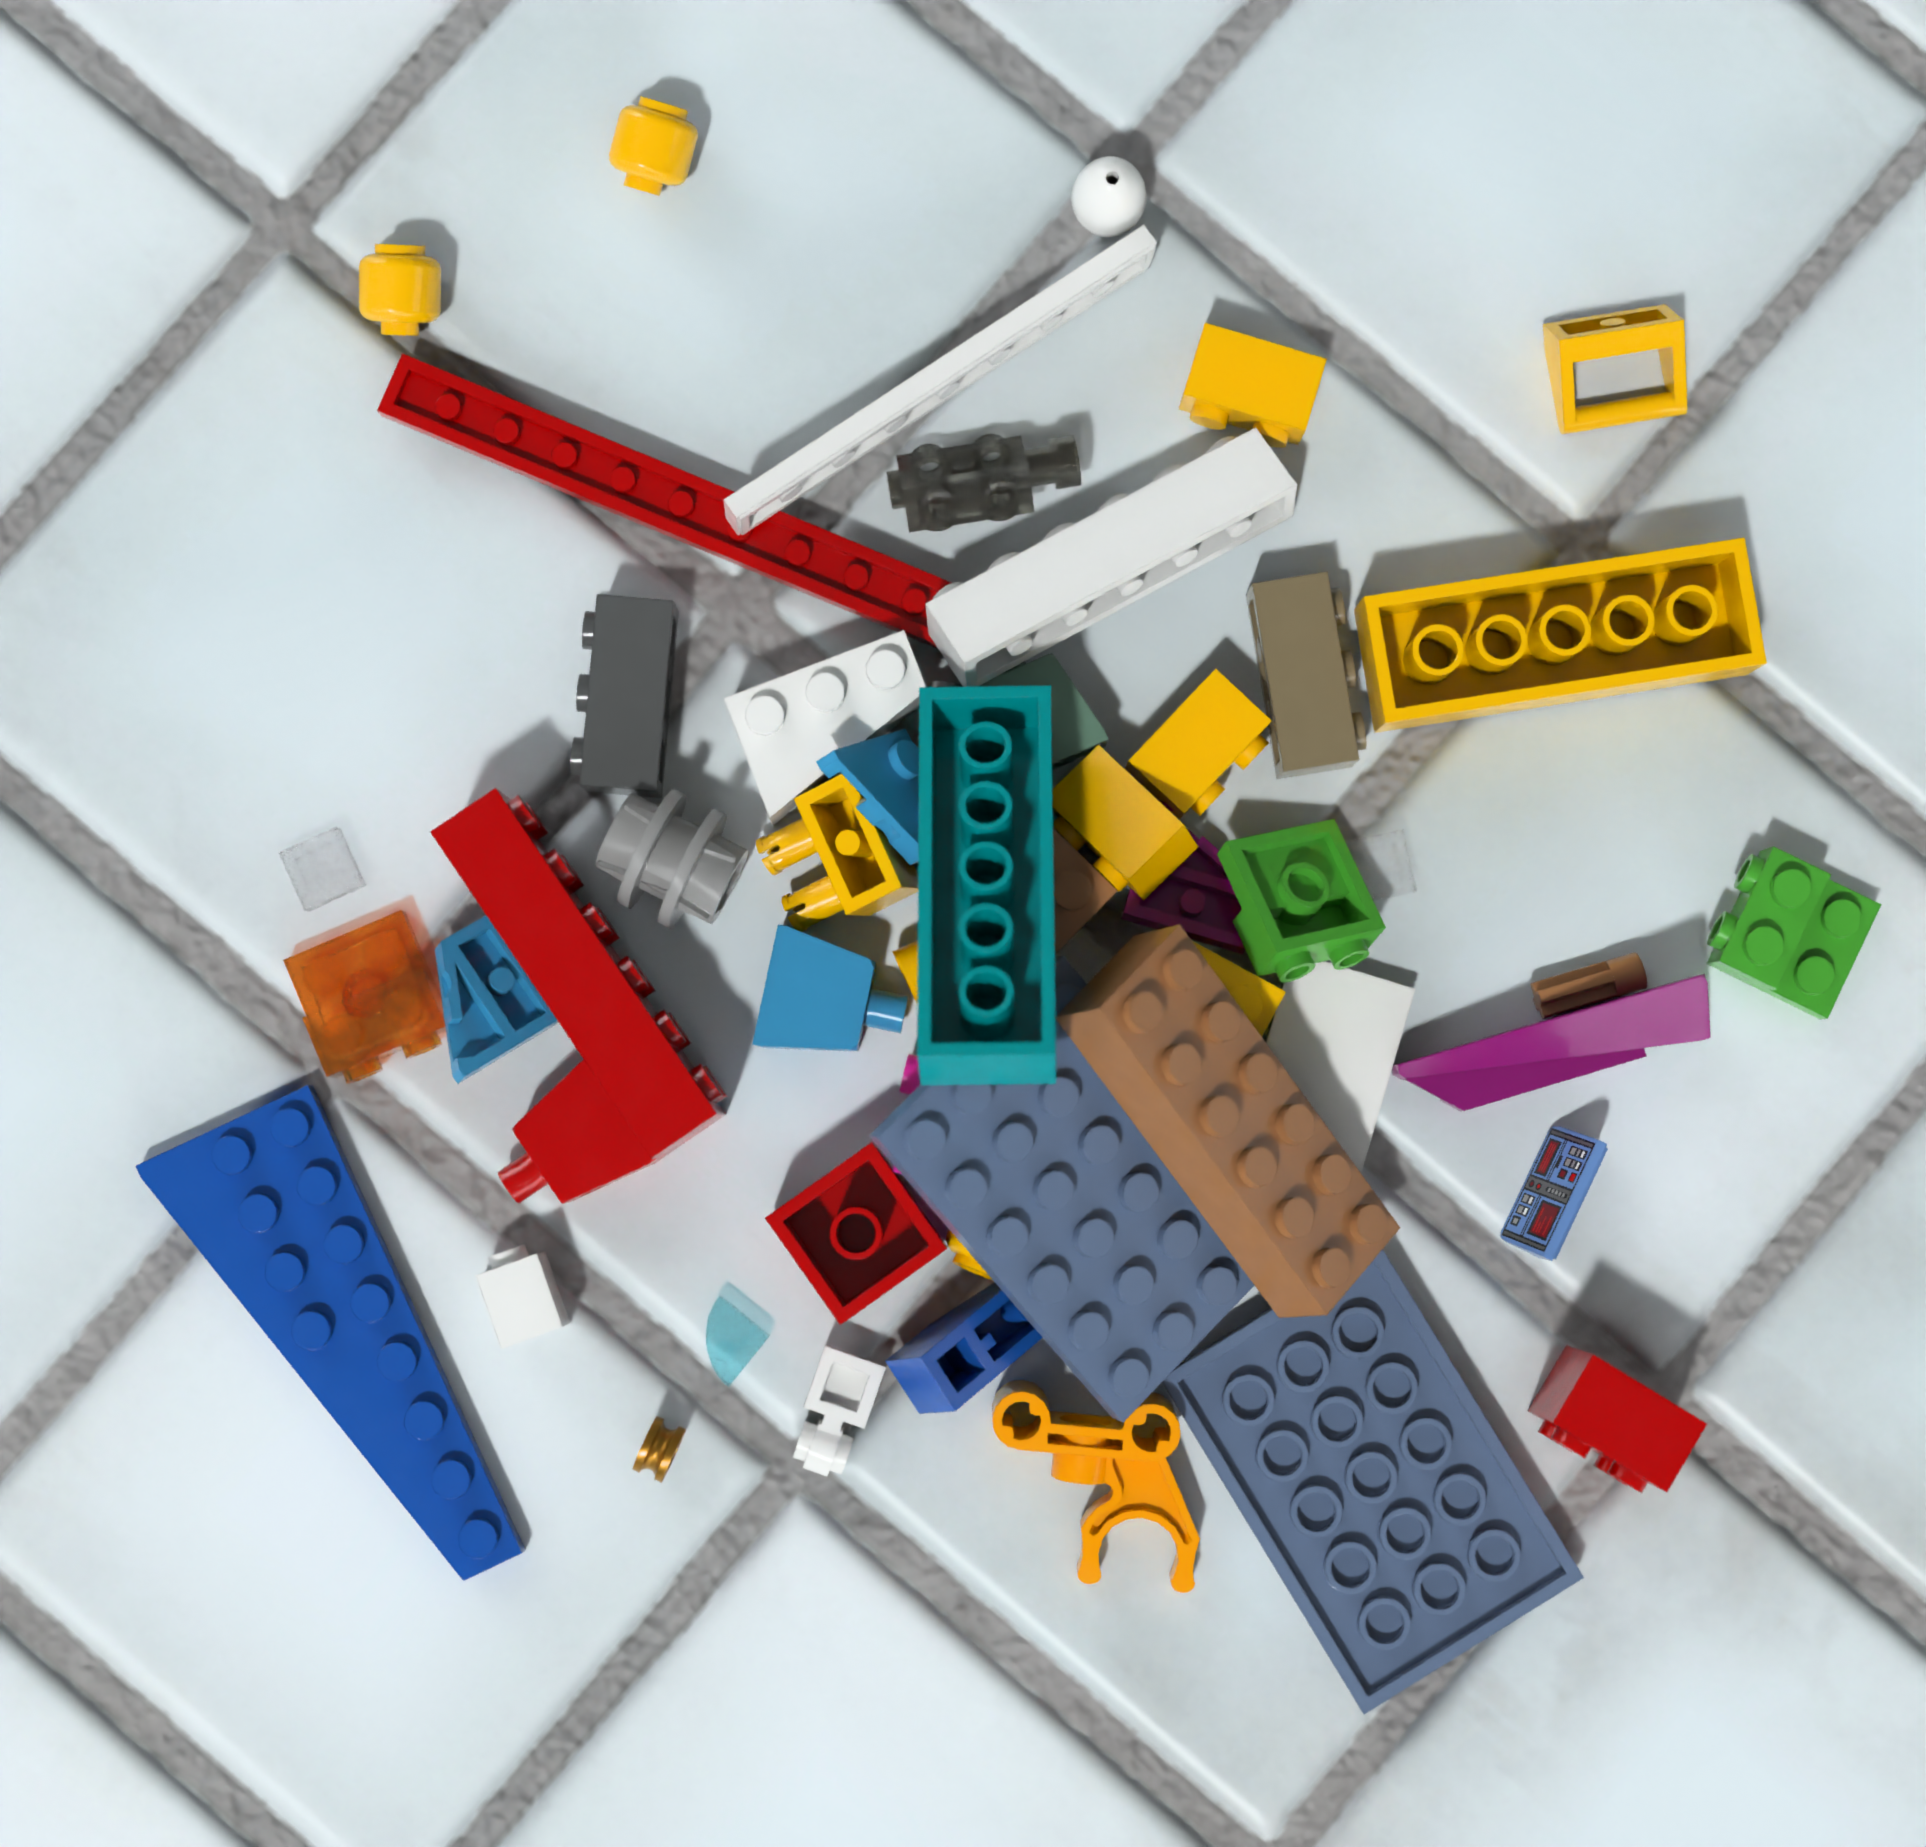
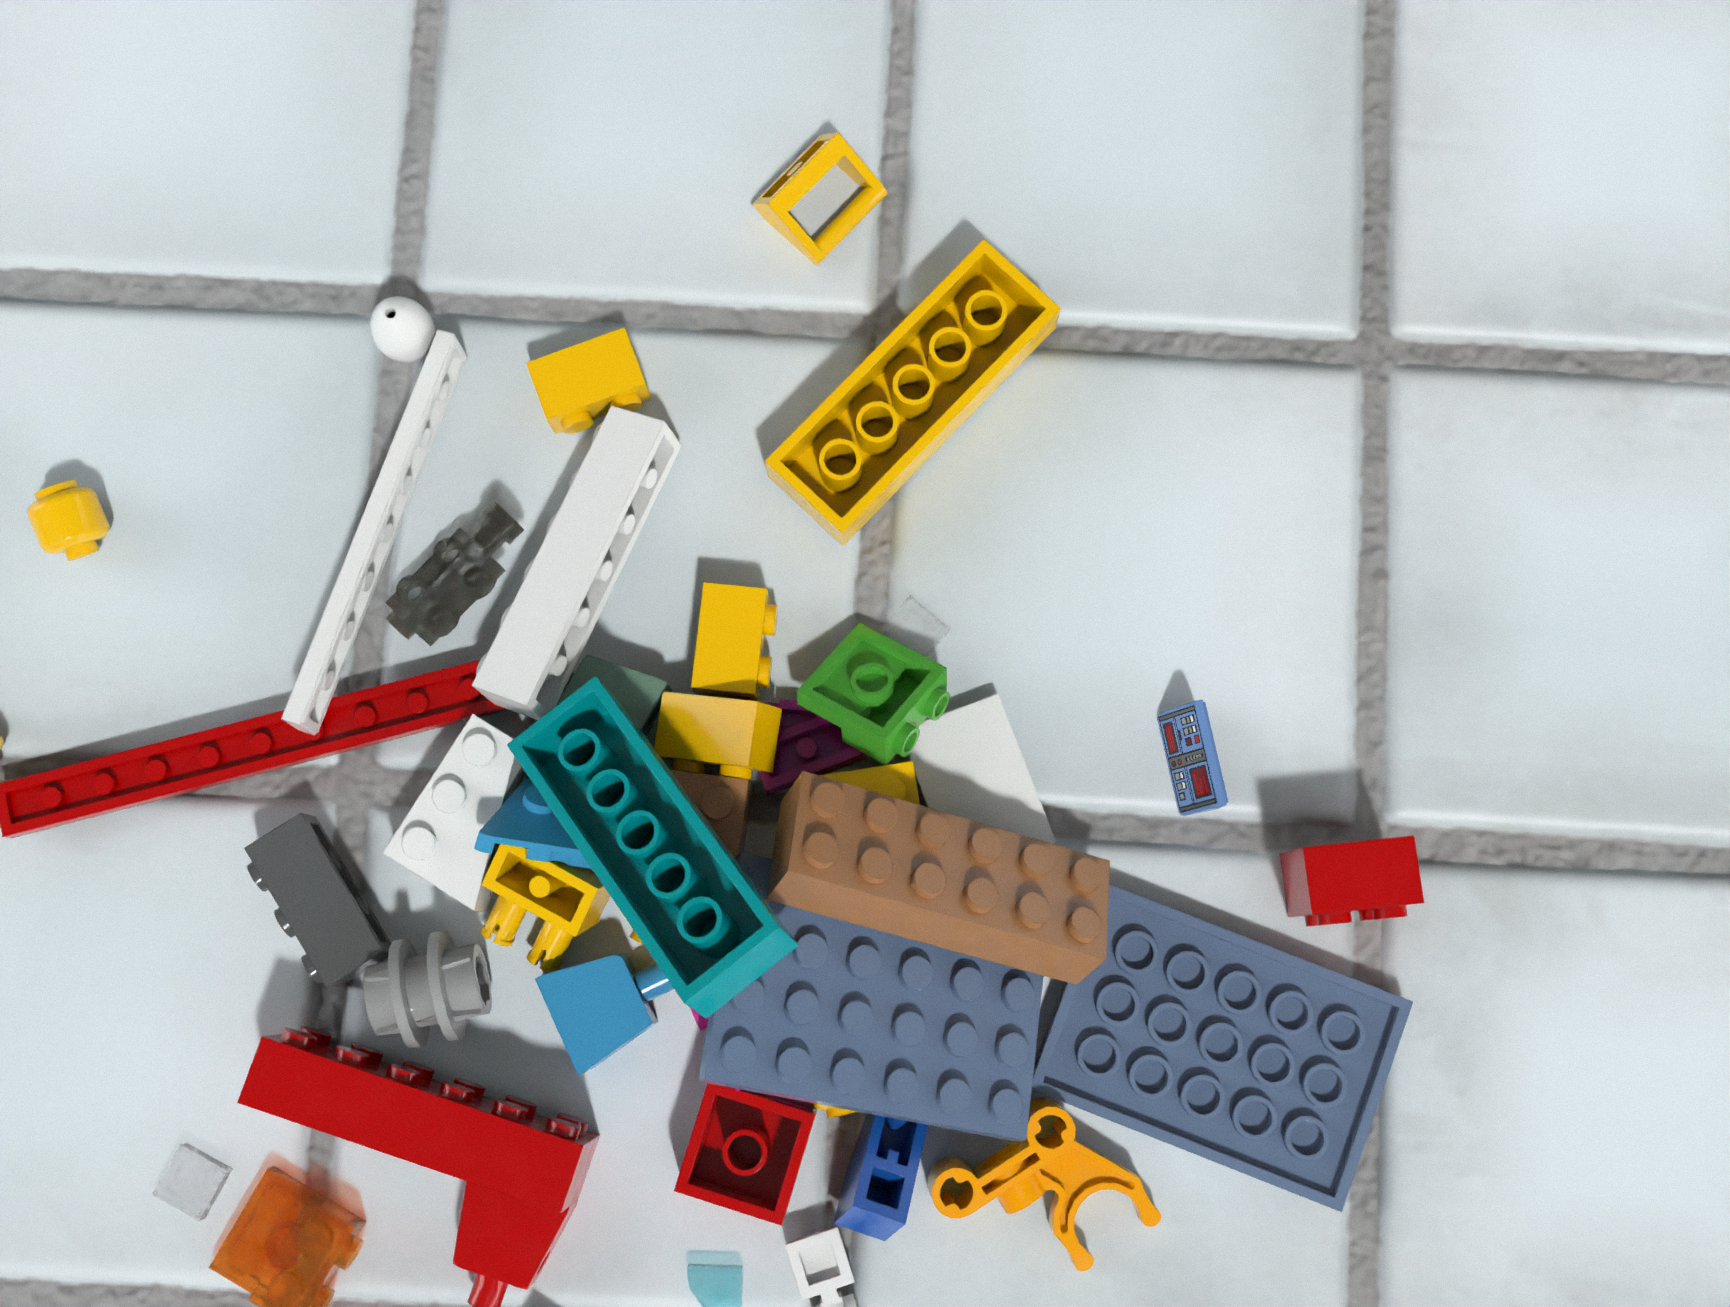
camera: 30 degrees left, 5 degrees down
dark azure wing [435,915,558,1084] -> none
dark tan brick [1246,572,1367,779] -> none
magenta wedge [1391,974,1711,1111] -> none
medium nougat piece [1531,952,1647,1019] -> none
bright green plate [1707,846,1881,1020] -> none

